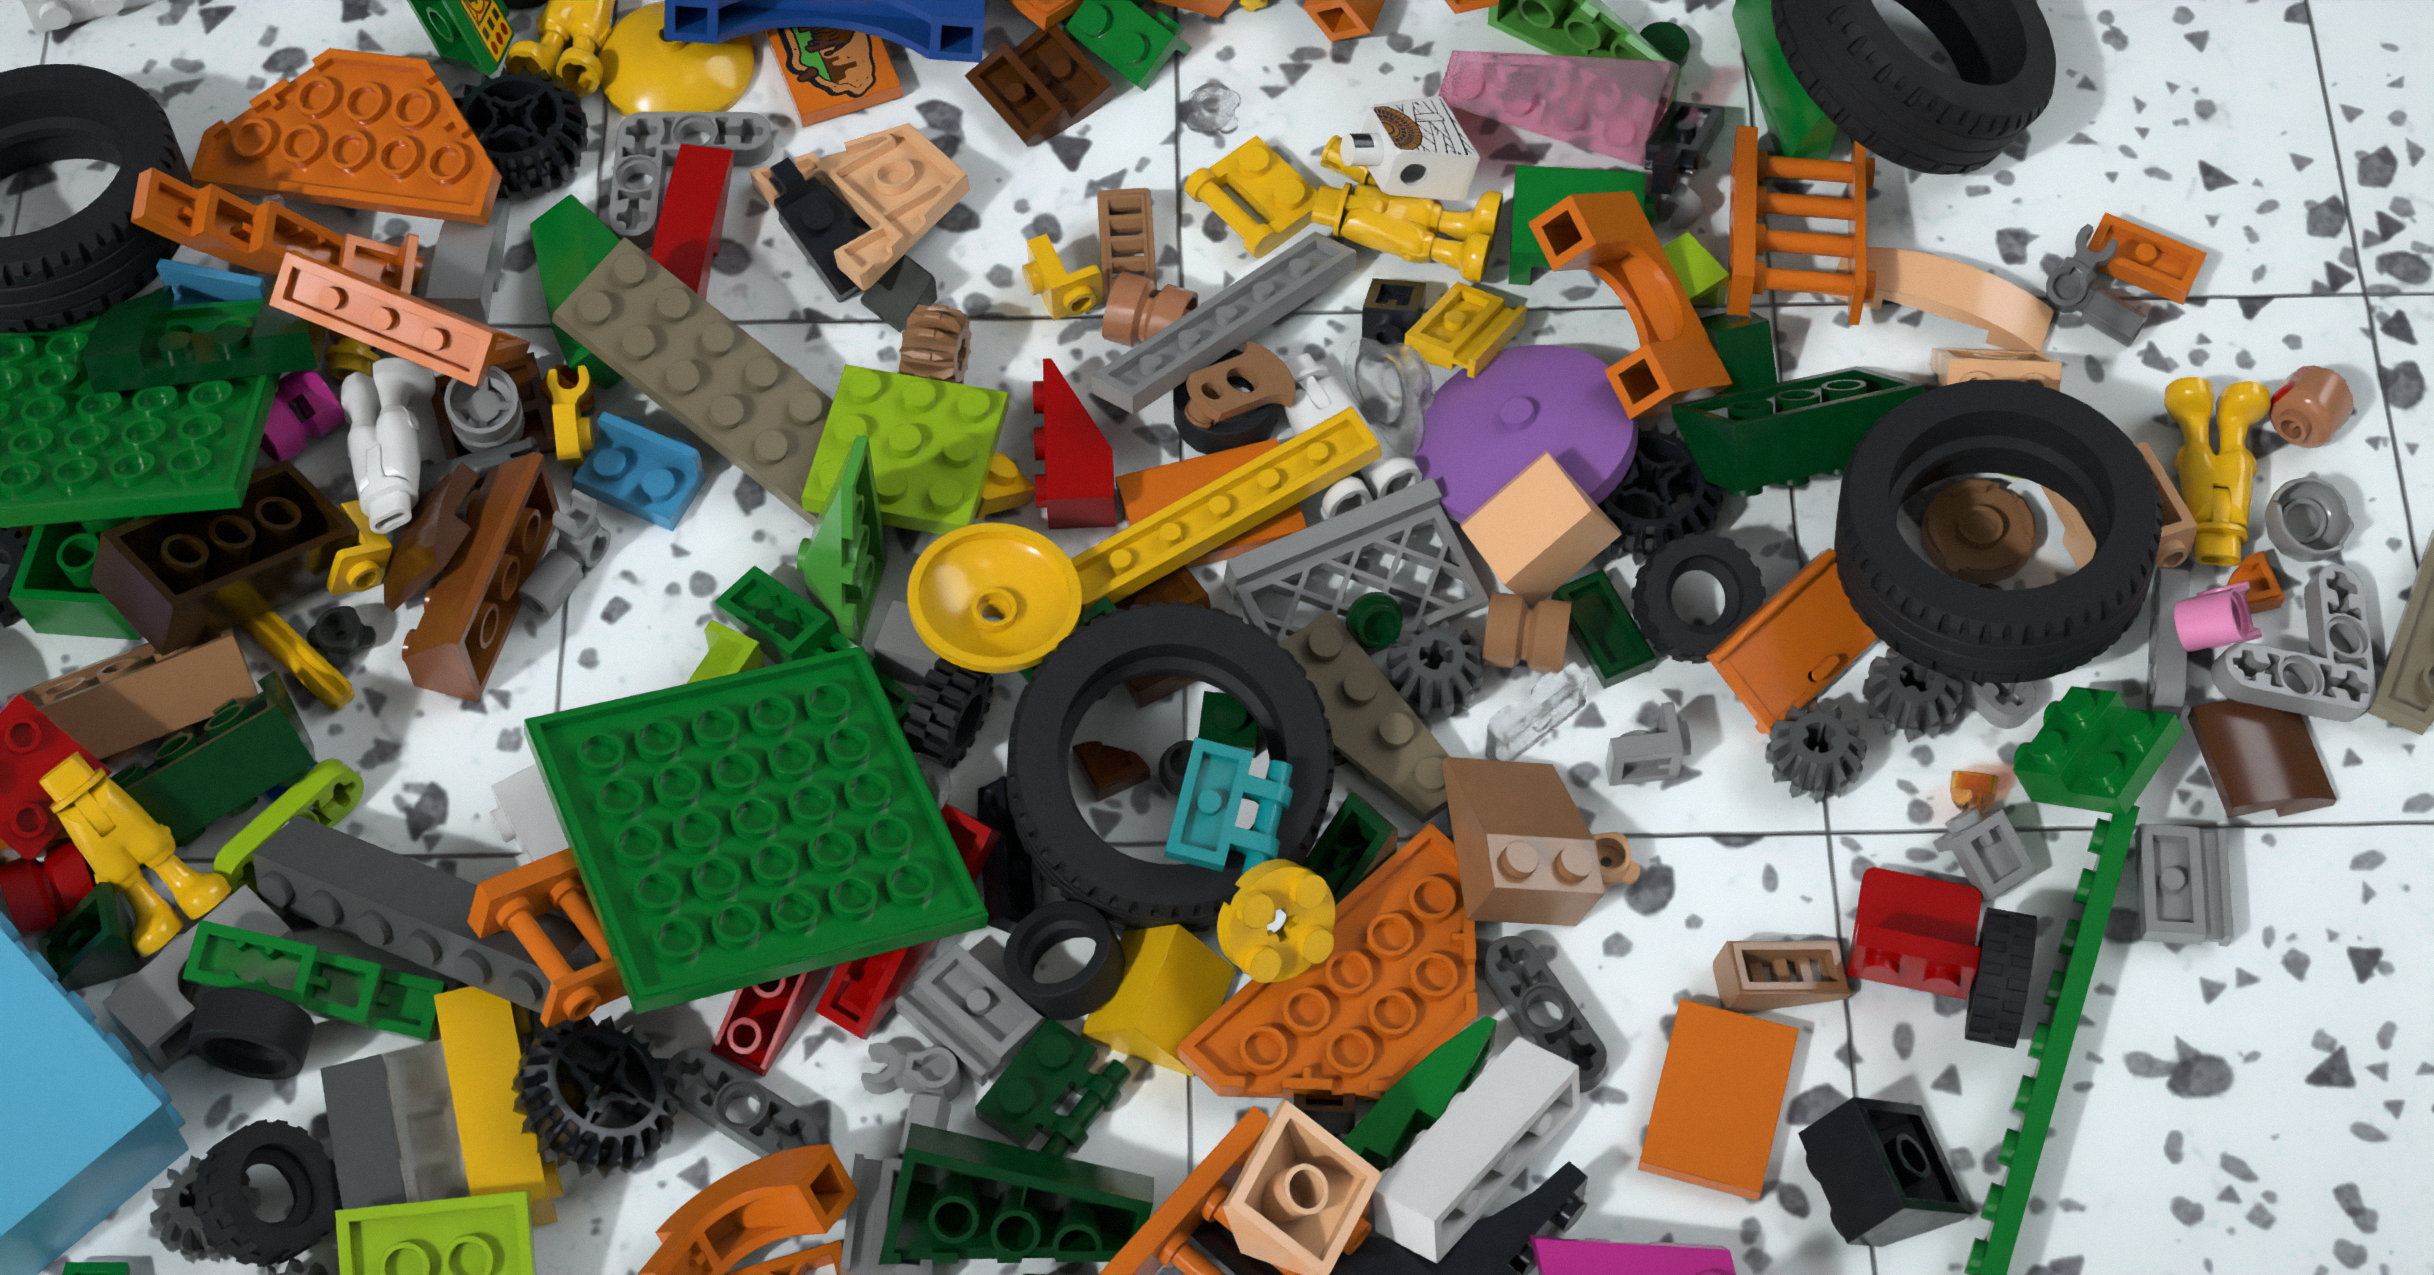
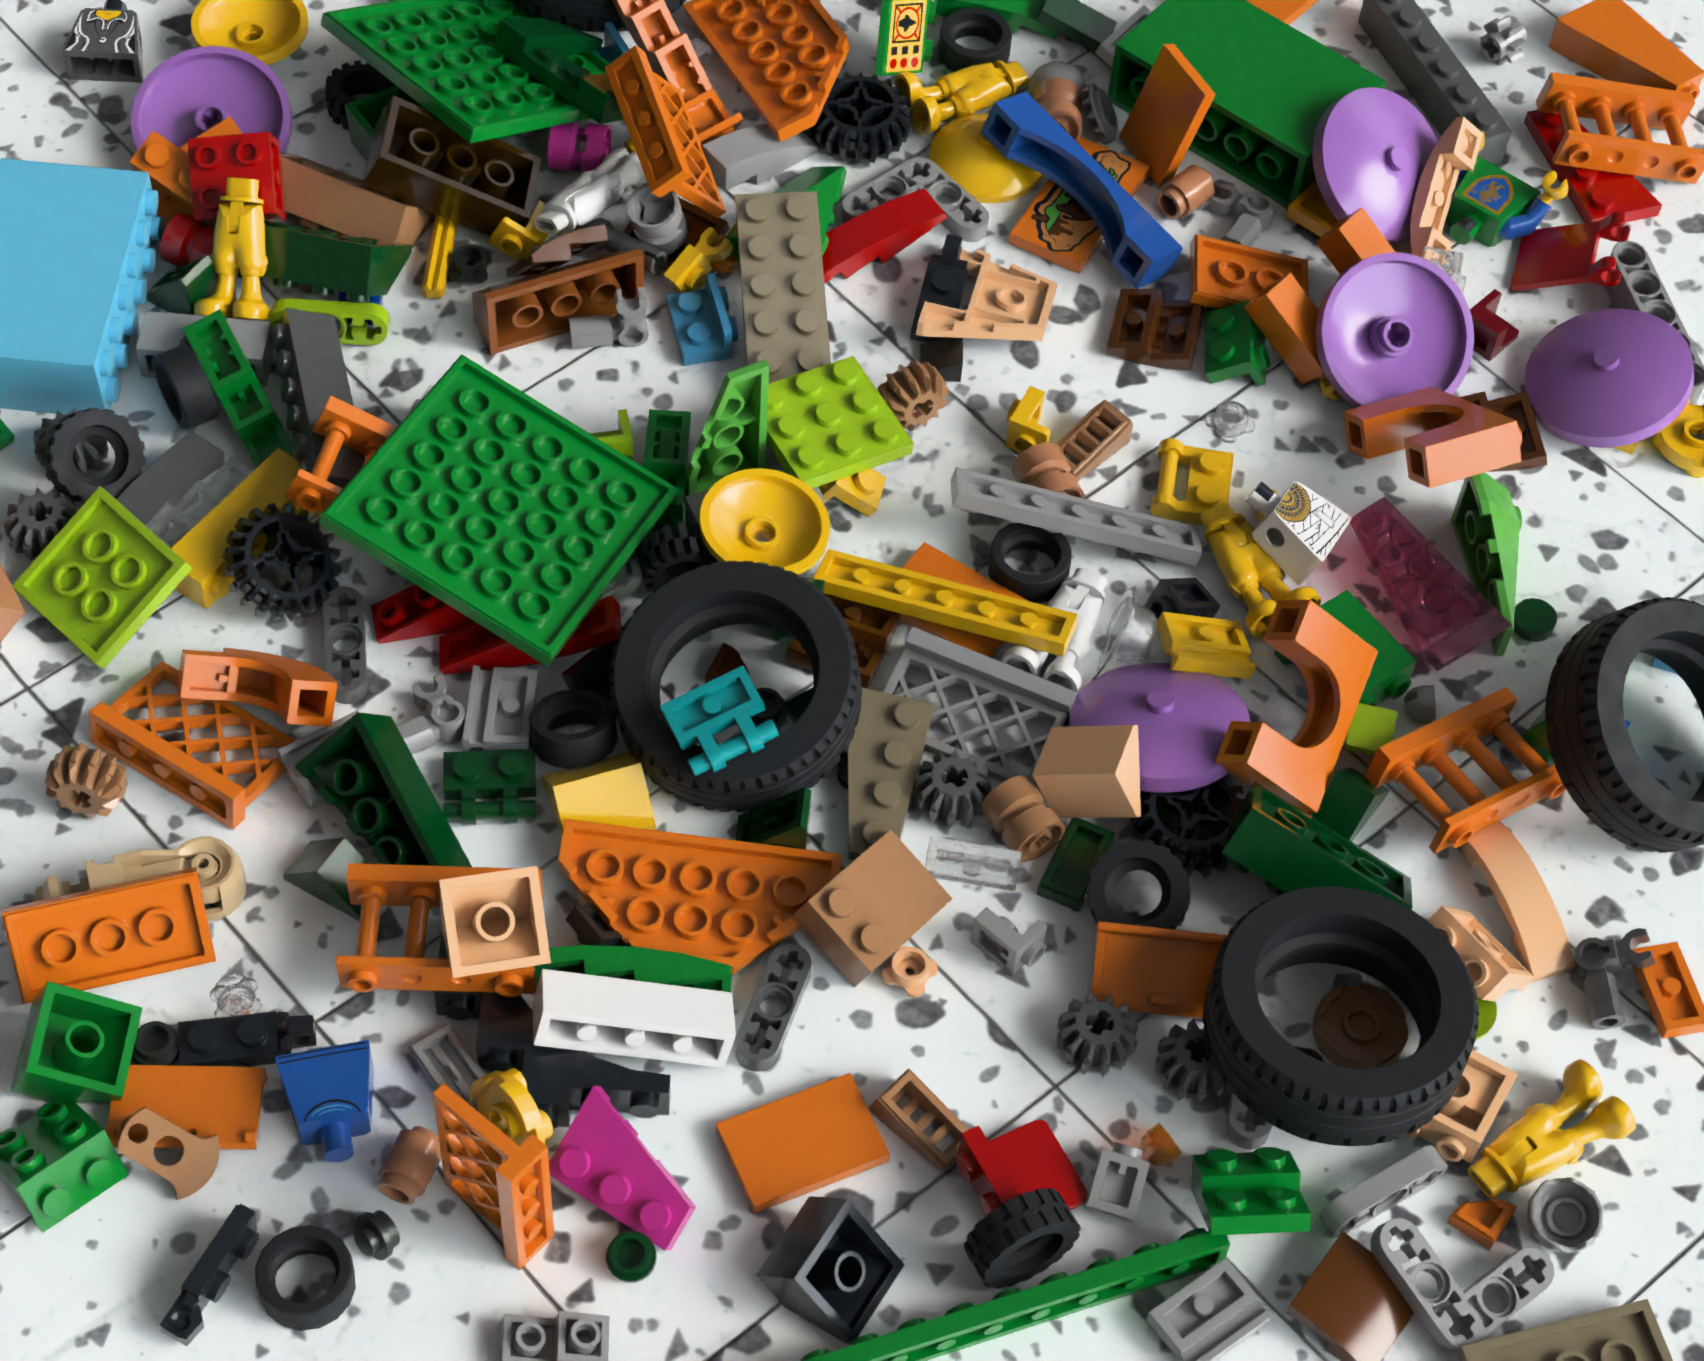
camera: 45 degrees right, 5 degrees down
red slope [1033,358,1116,529] -> none
medium nougat piece [1185,340,1296,428] -> none
yellow plate [1217,859,1336,983] -> none
dark green plate [1346,592,1403,648] -> none
black hinge [1645,101,1725,195] -> none
bright pink piece [2174,581,2262,652] -> none
nougat head [2268,365,2354,448] -> none

